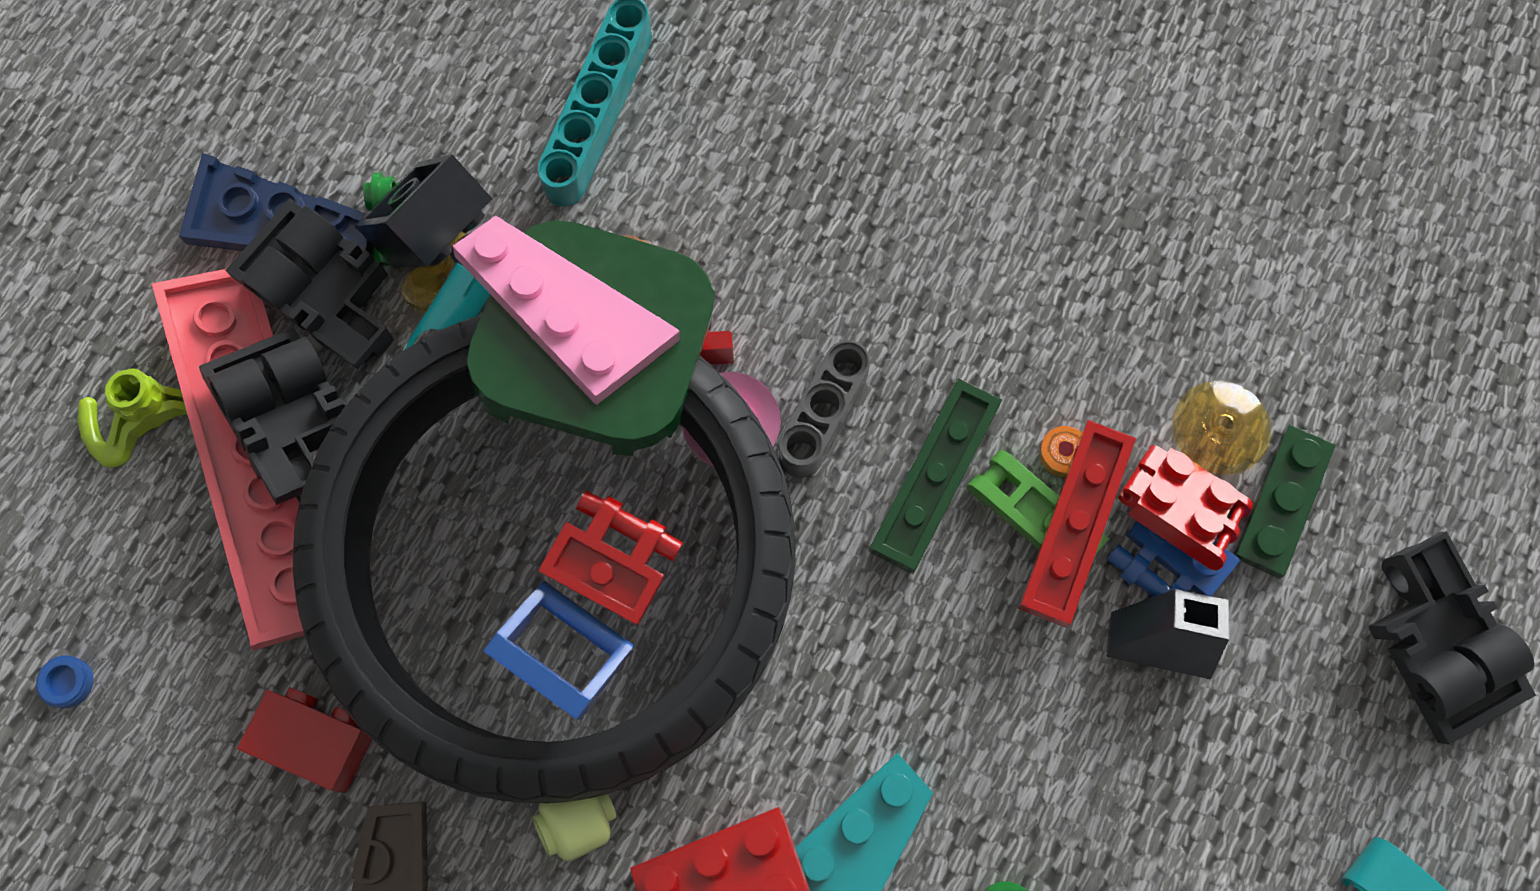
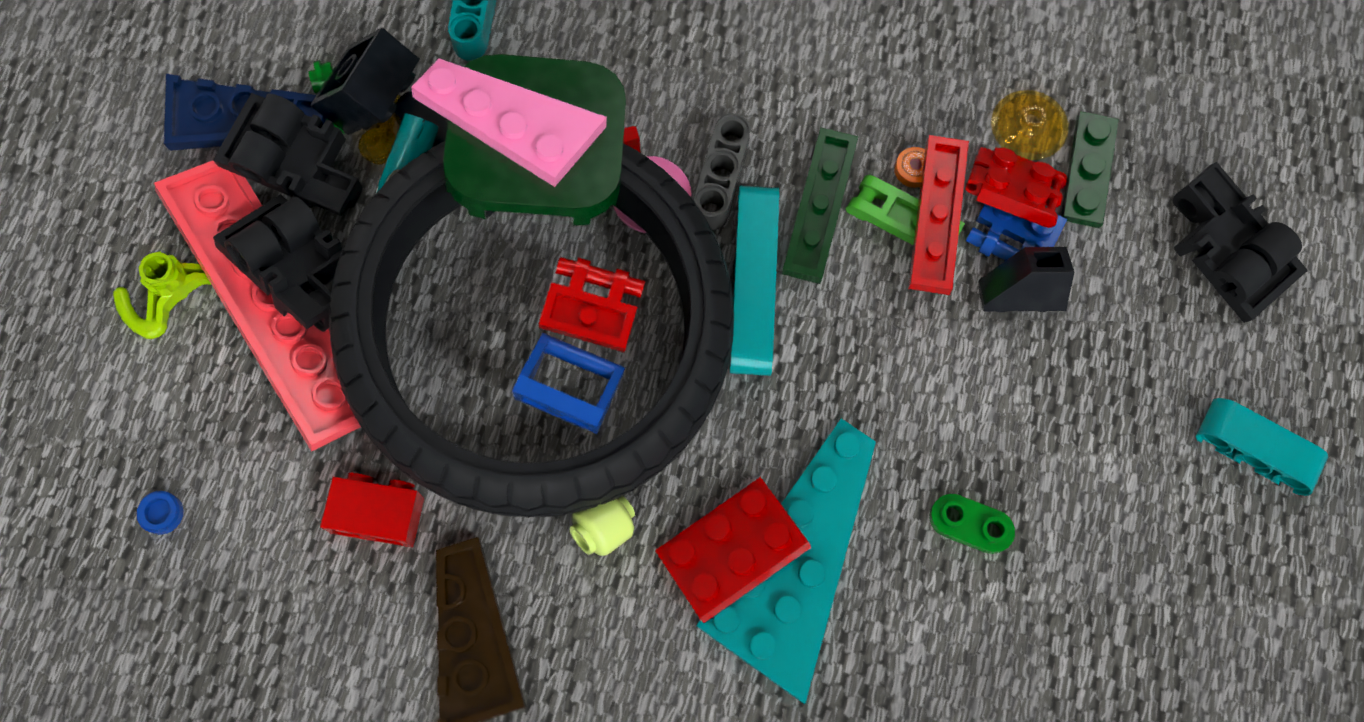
camera: 15 degrees left, 0 degrees up
none -> teal beam [730,185,779,376]

